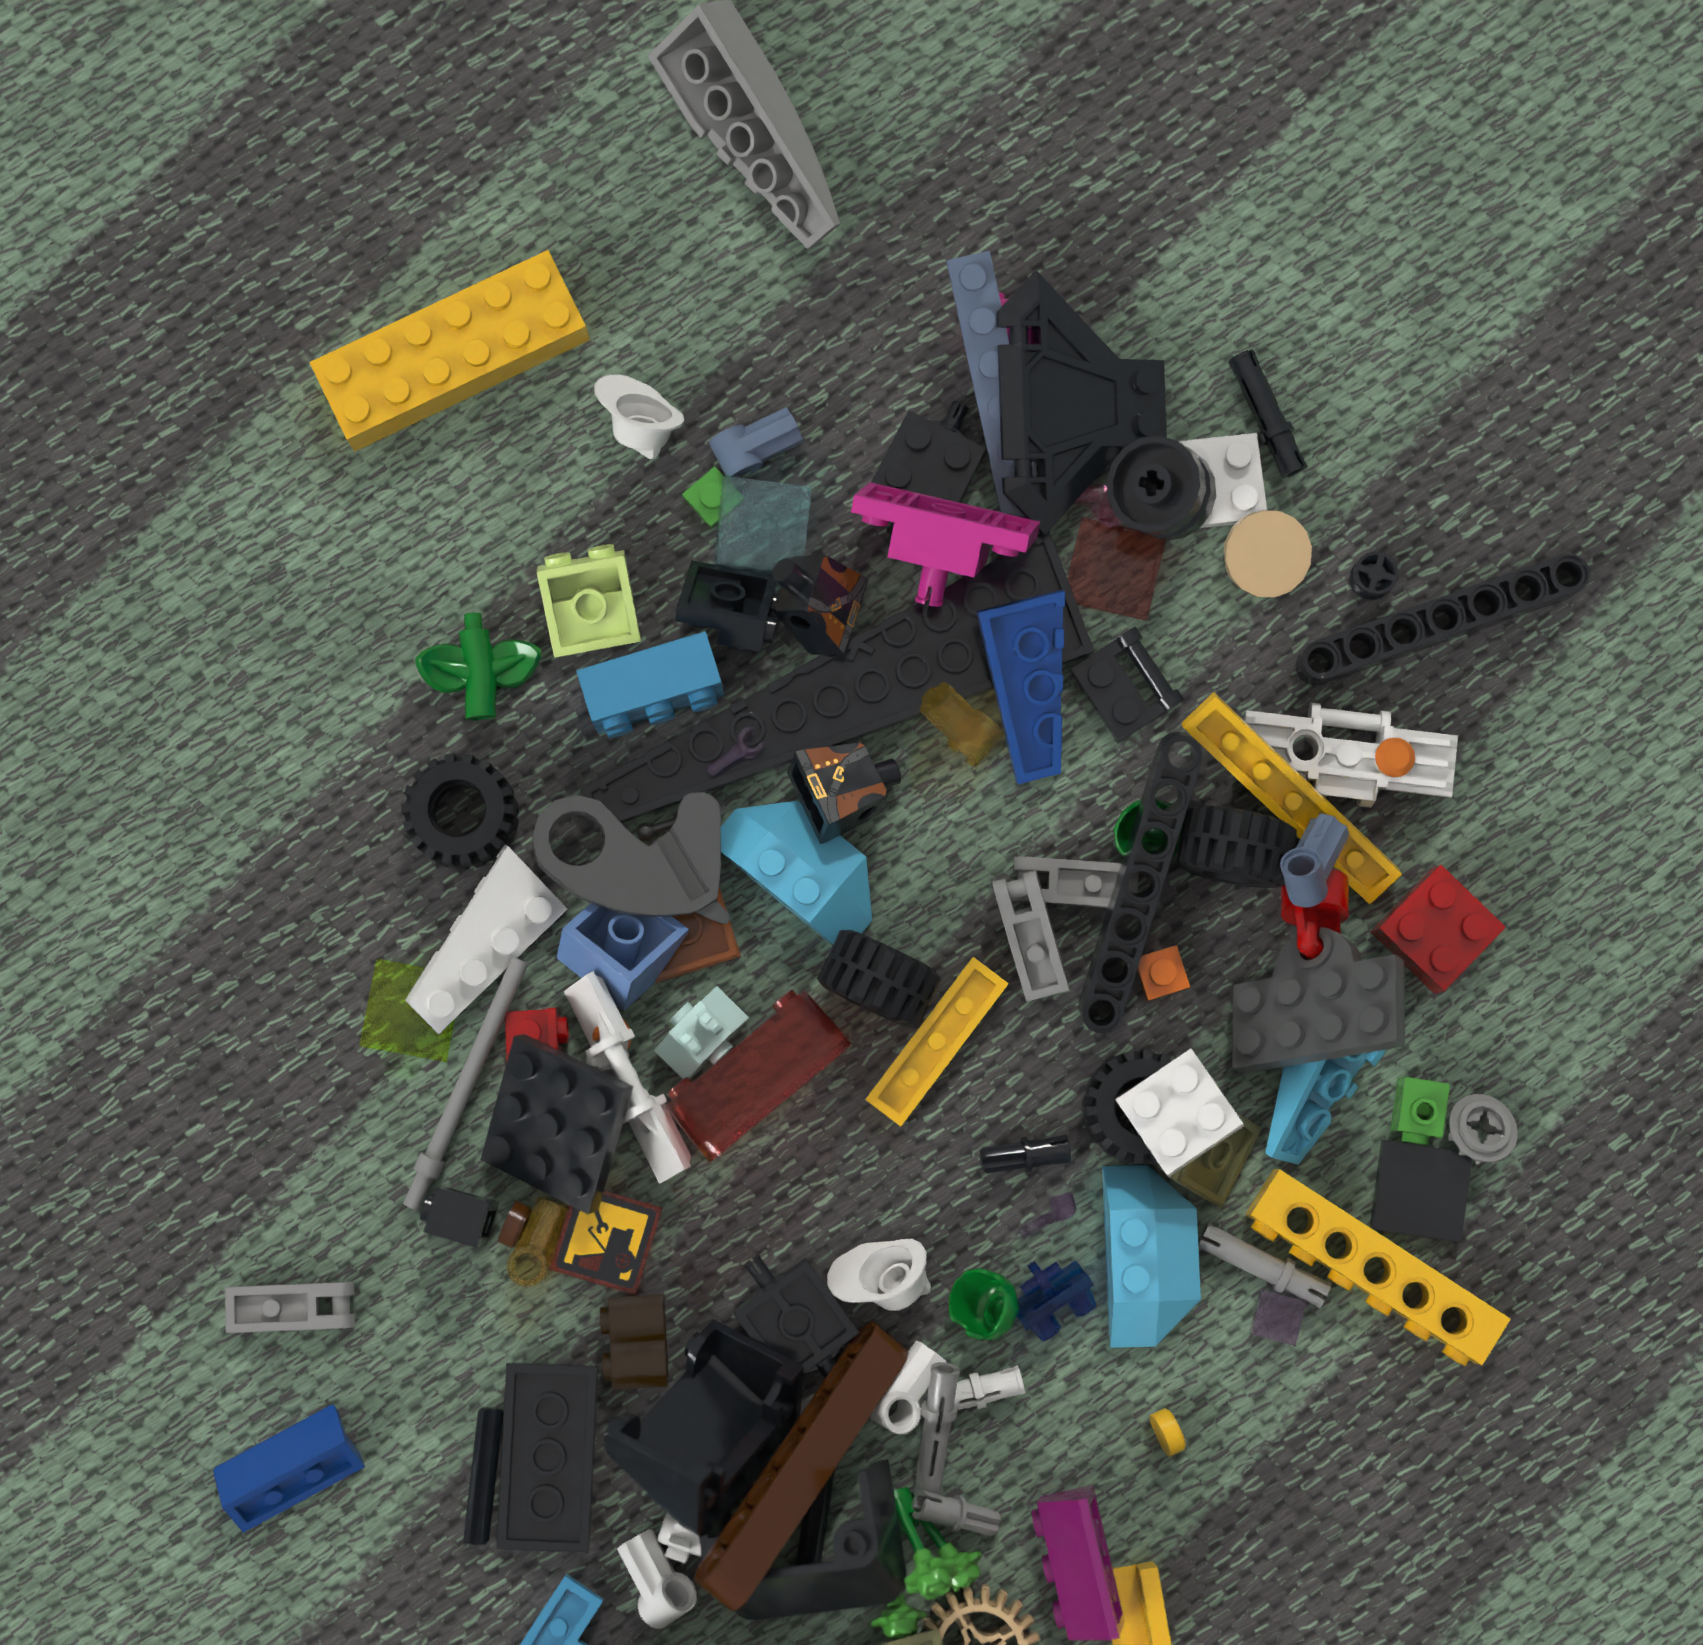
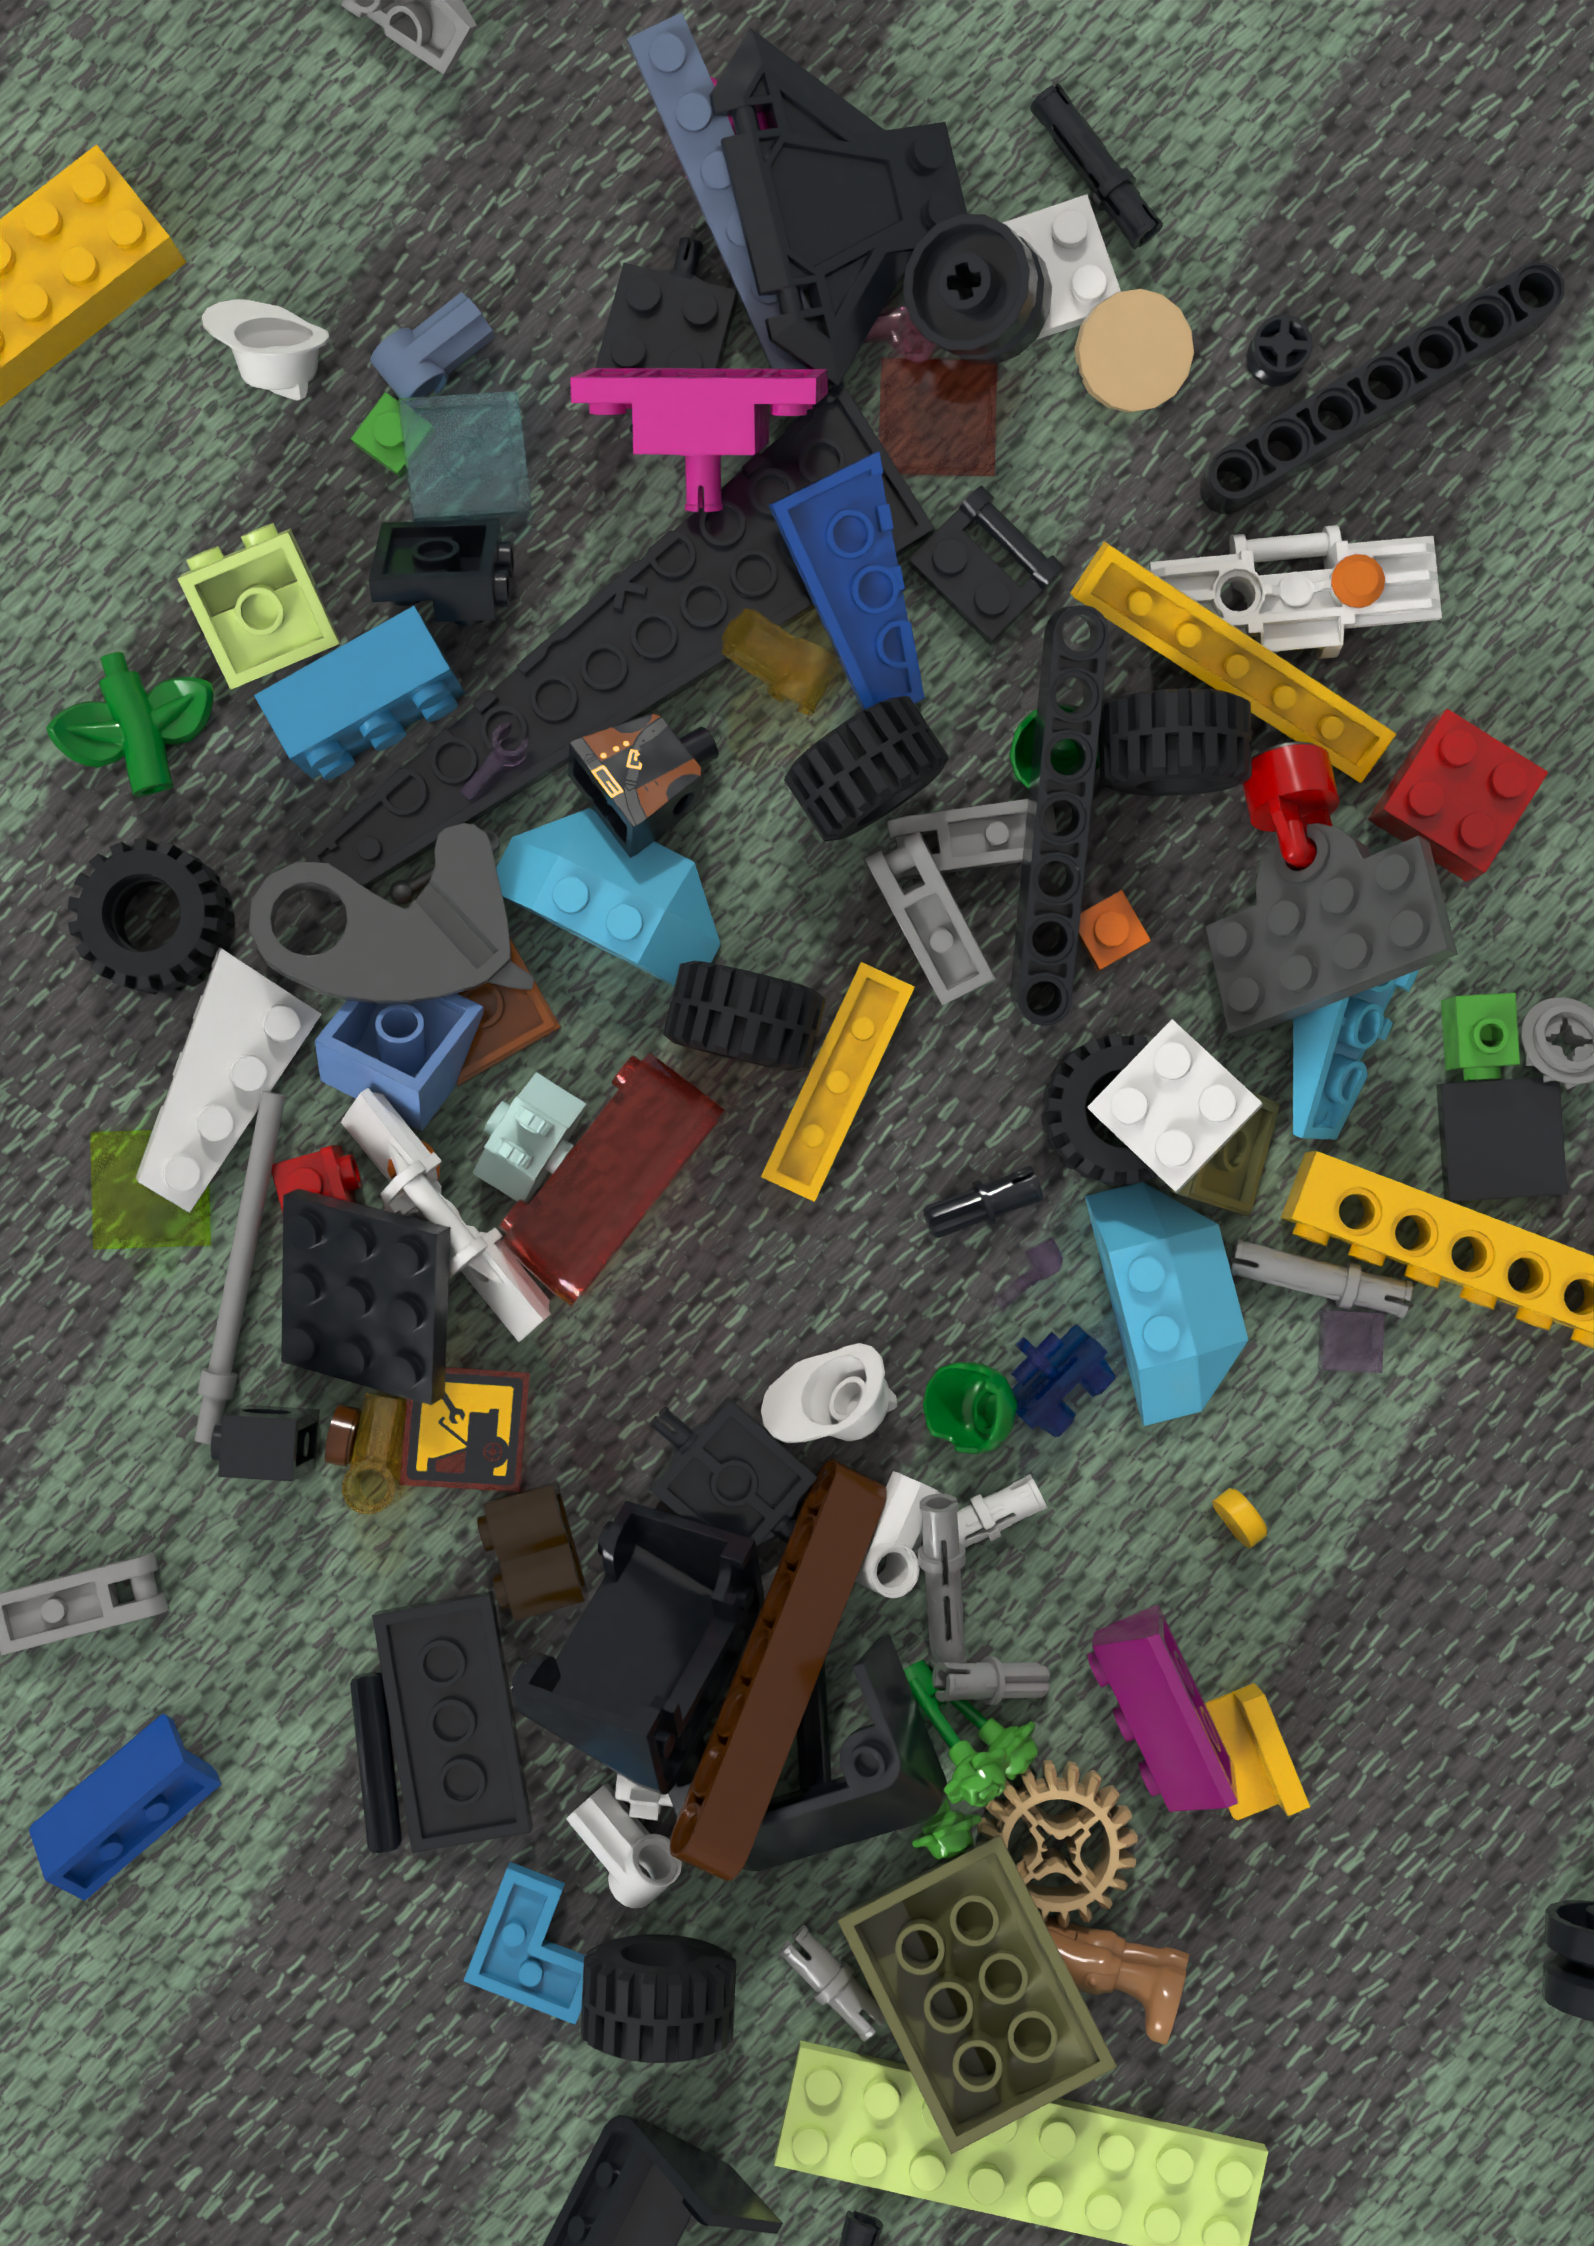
camera: 10 degrees left, 5 degrees up
black torso [772,555,868,655] -> none
sand blue piece [1280,813,1349,907] -> none
none -> black tyre [784,696,949,841]

